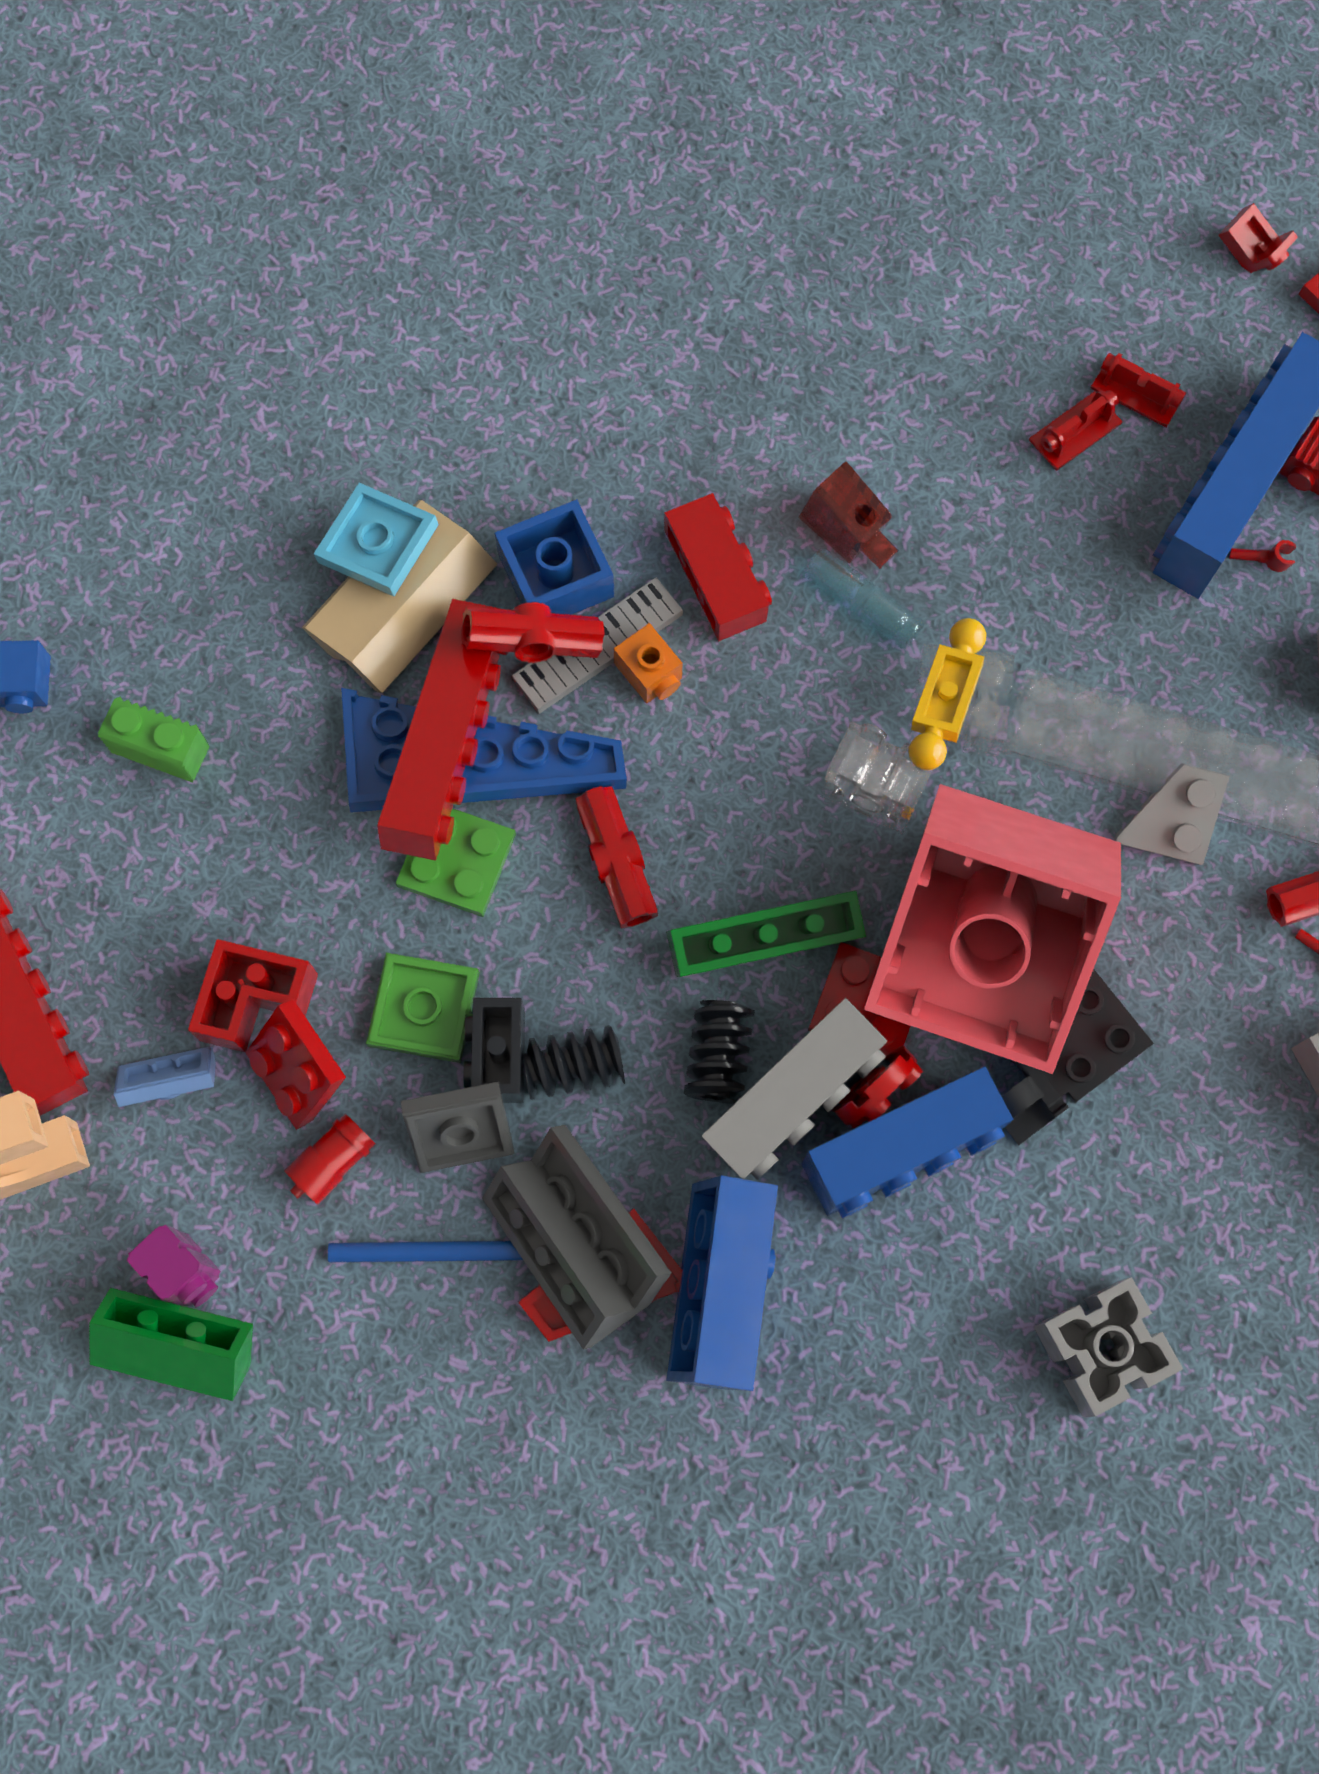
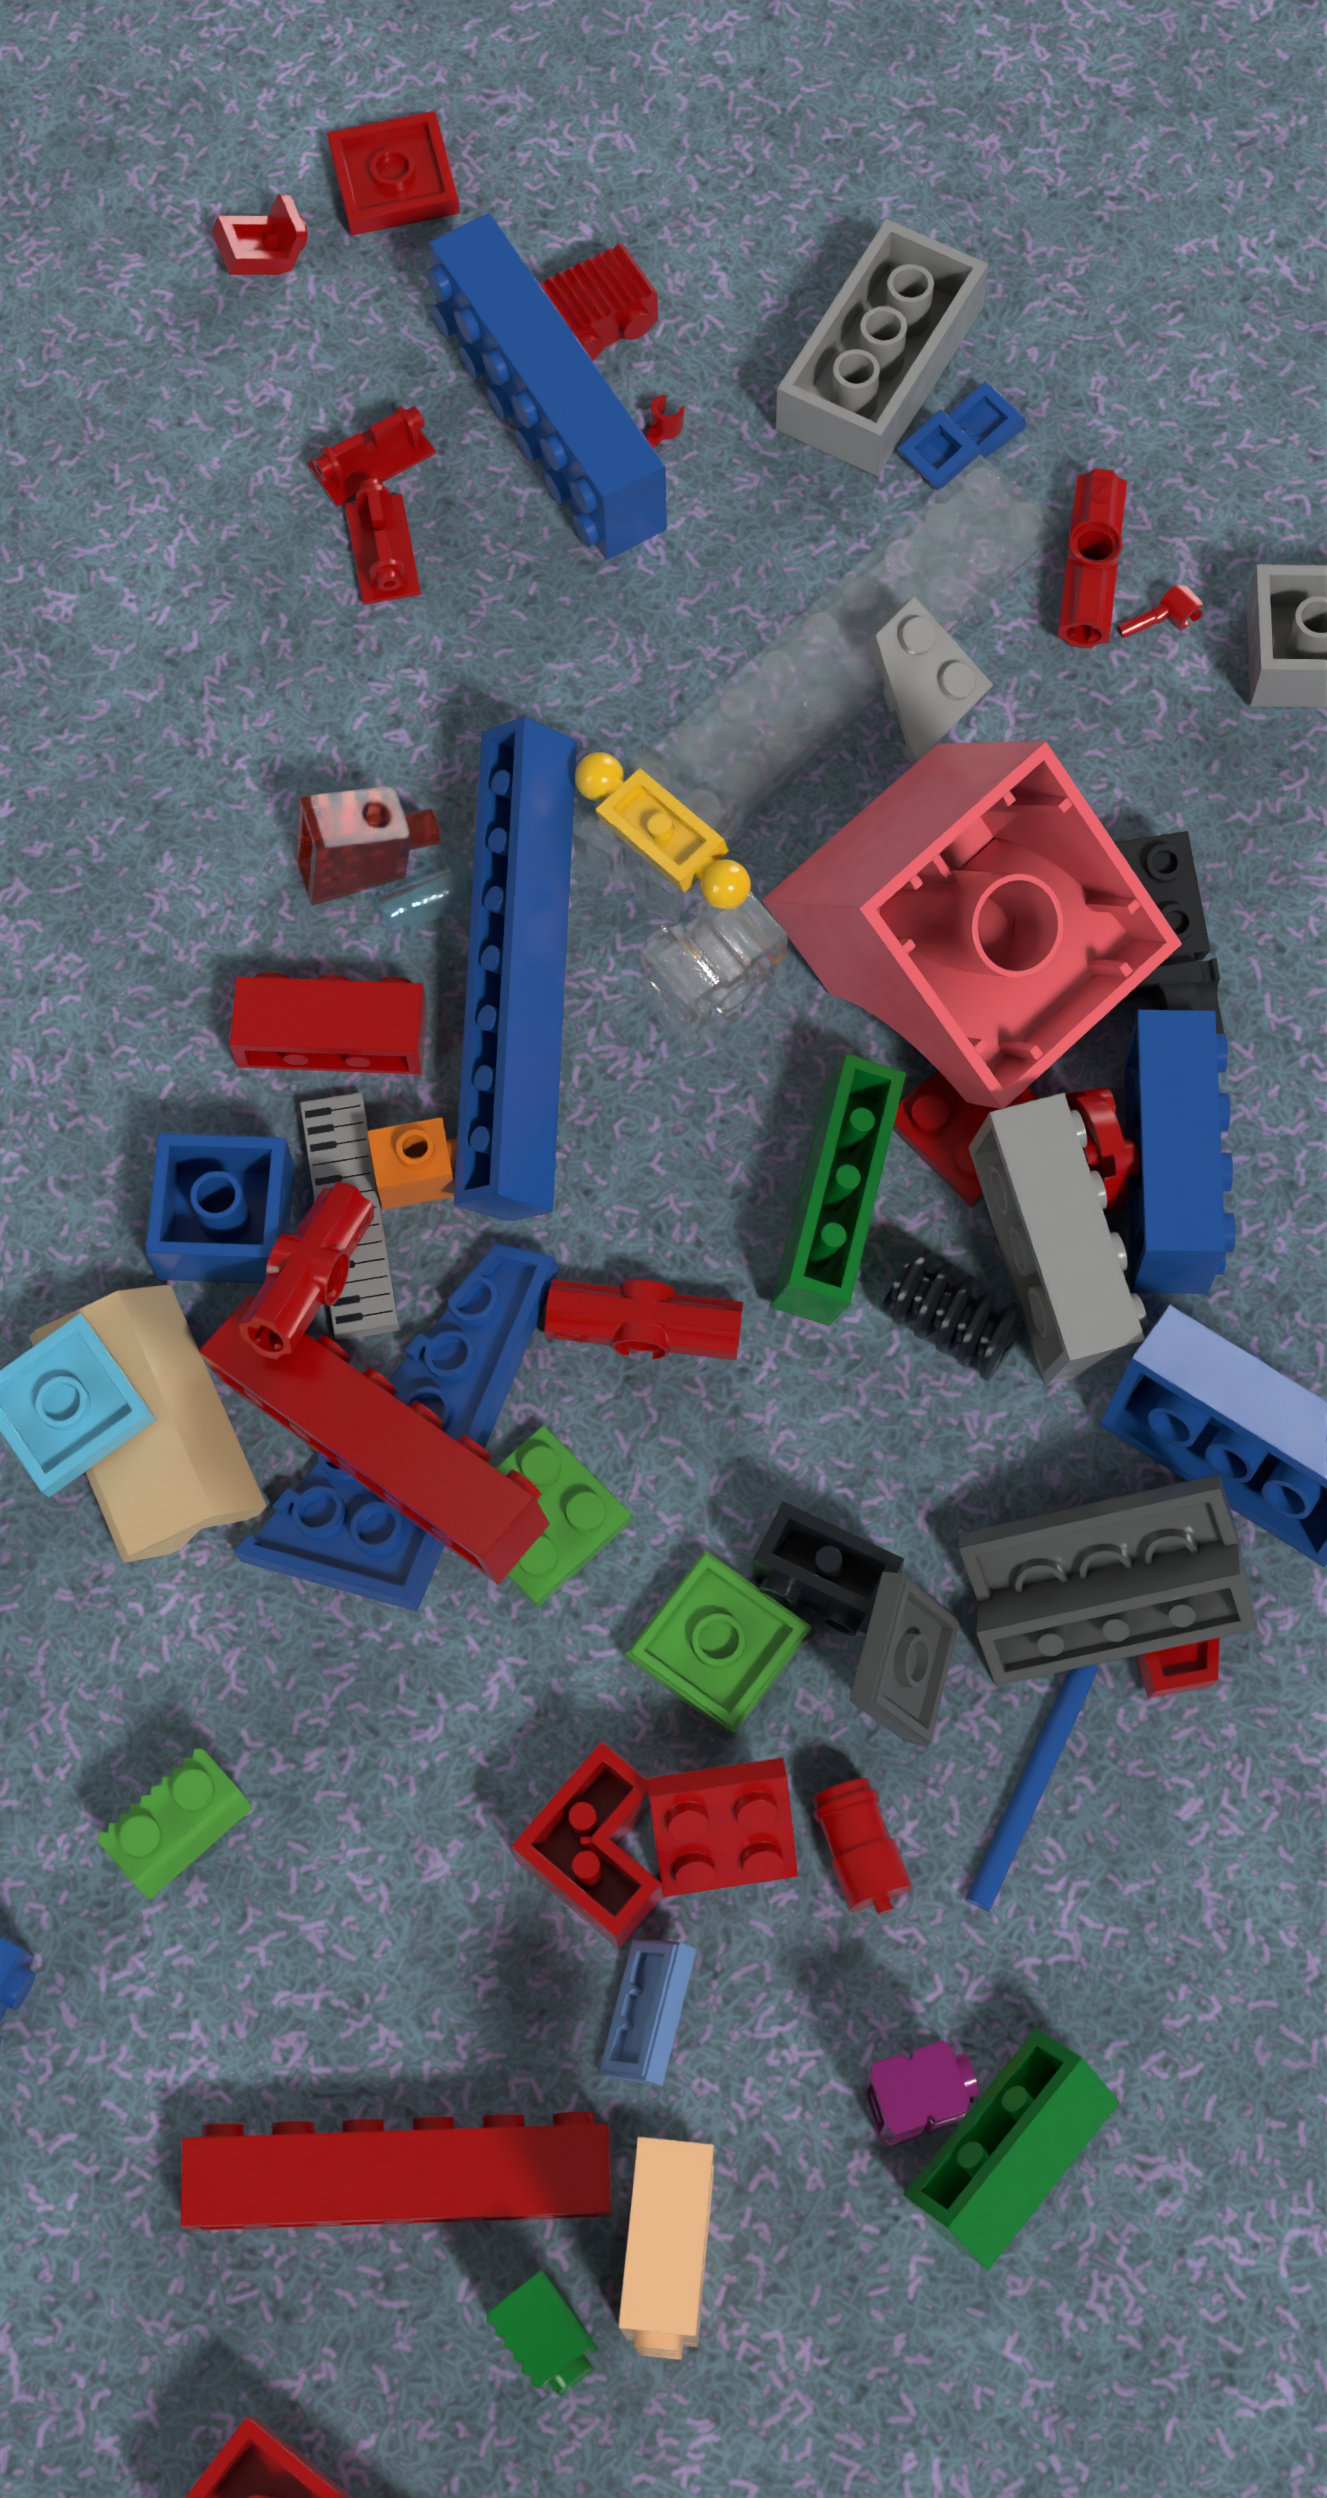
camera: 60 degrees left, 5 degrees down
black piece [523,1025,625,1100] -> none
none -> blue brick [453,716,577,1221]

